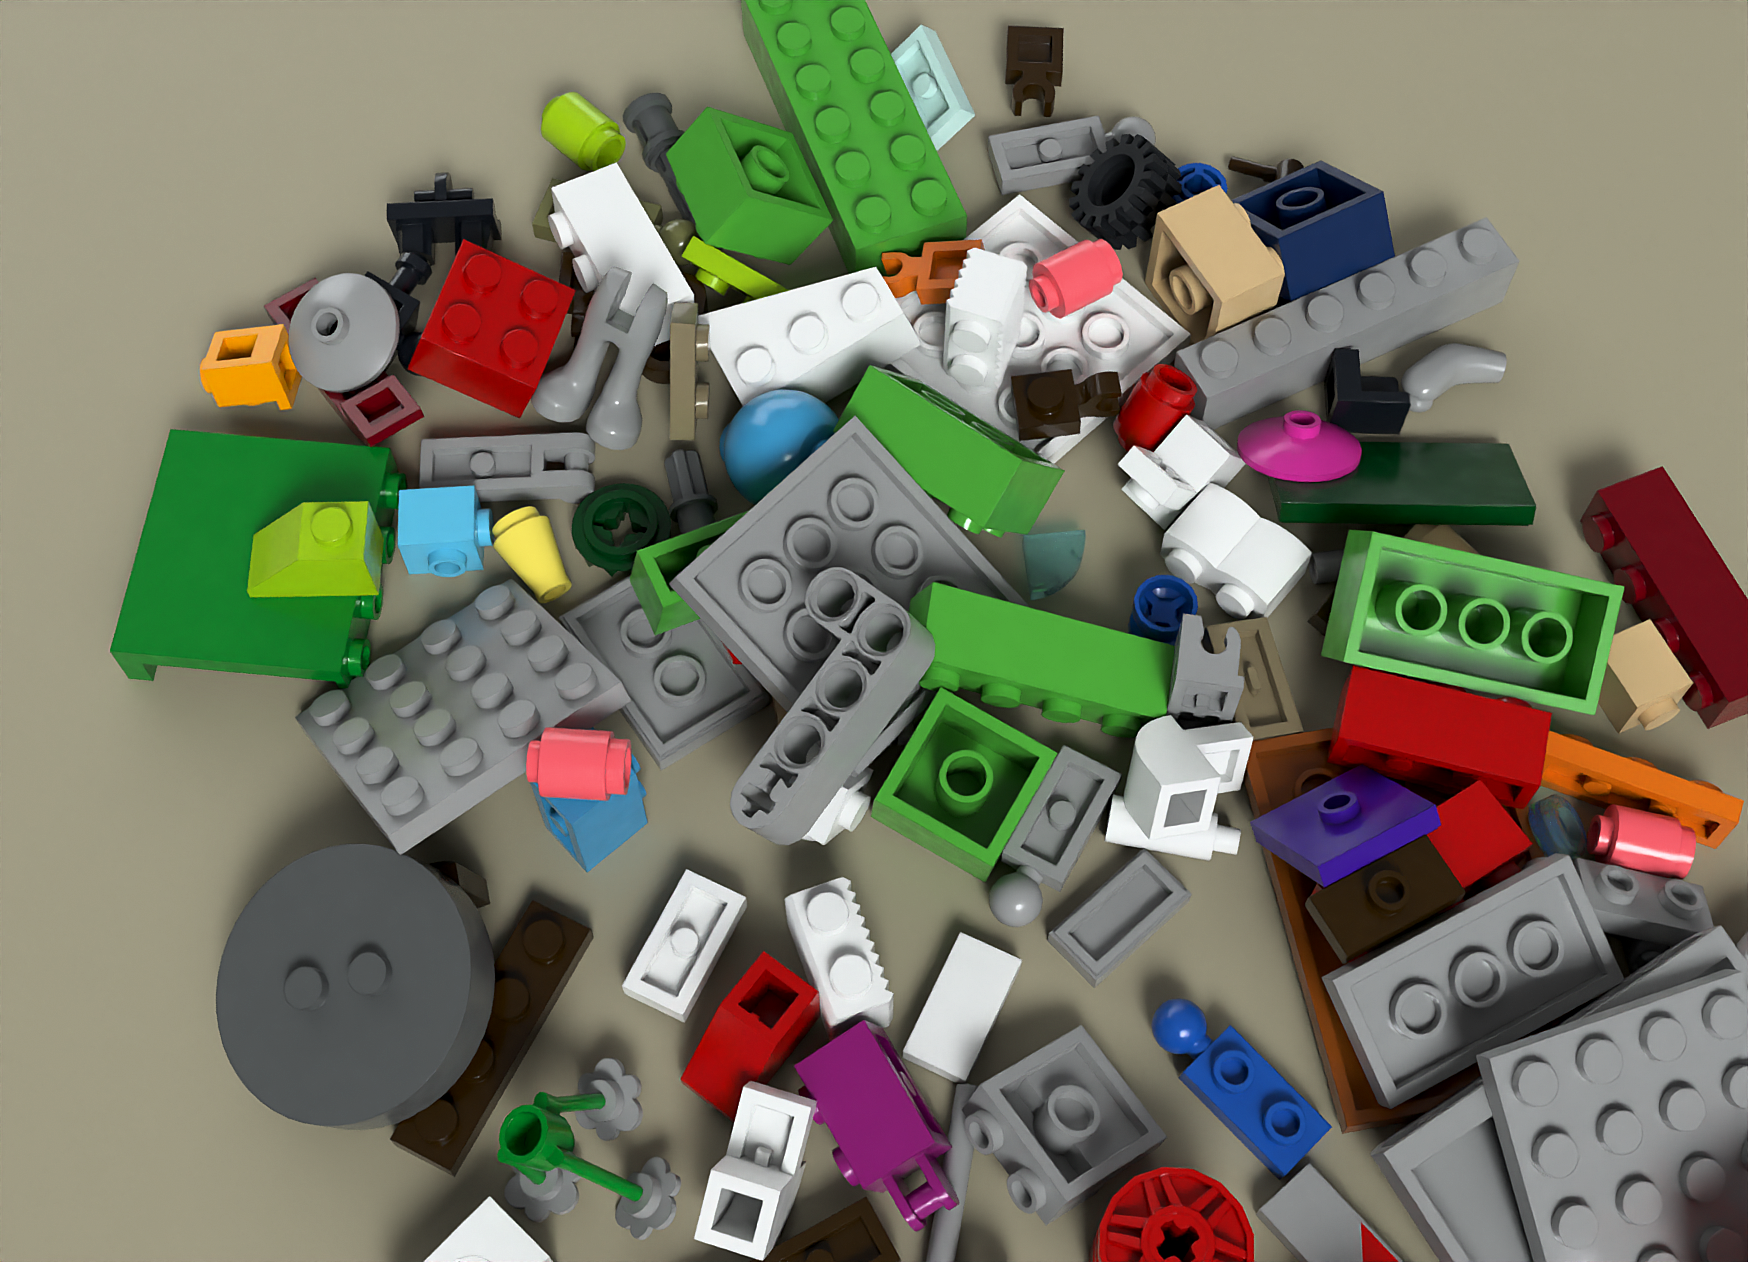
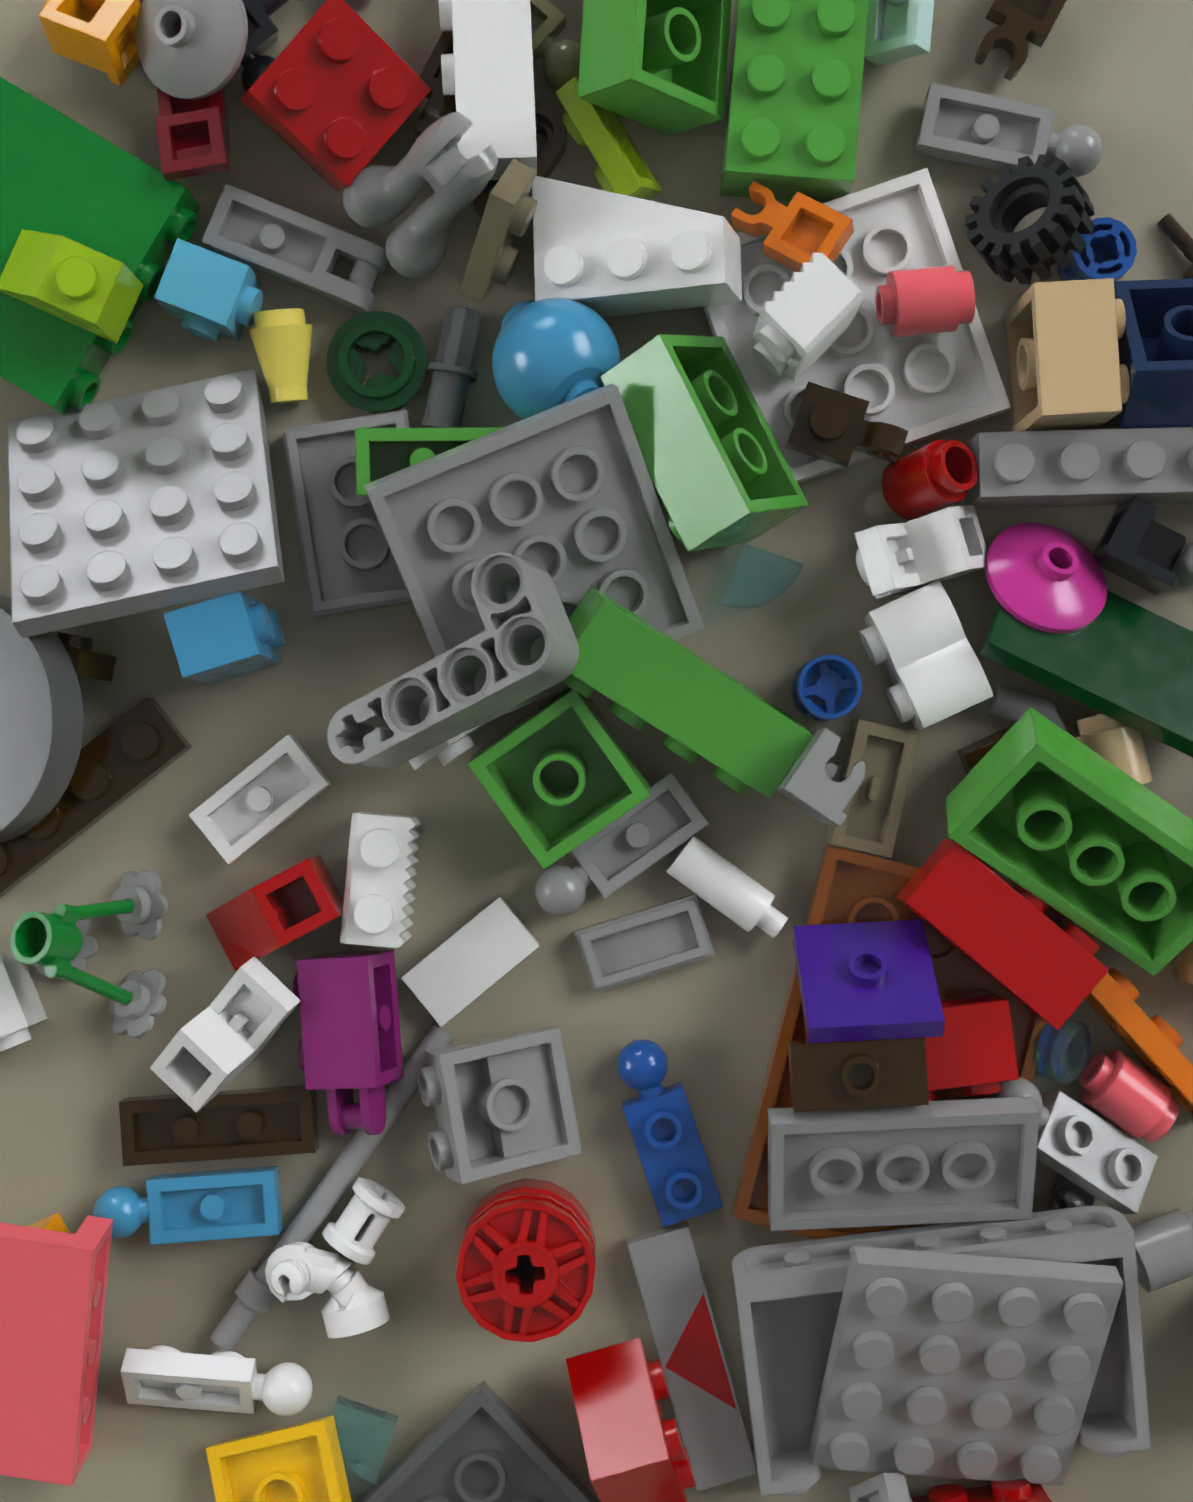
camera: 25 degrees right, 25 degrees up
coral brick [526,727,632,801] -> none
white brick [1124,715,1254,840] -> none

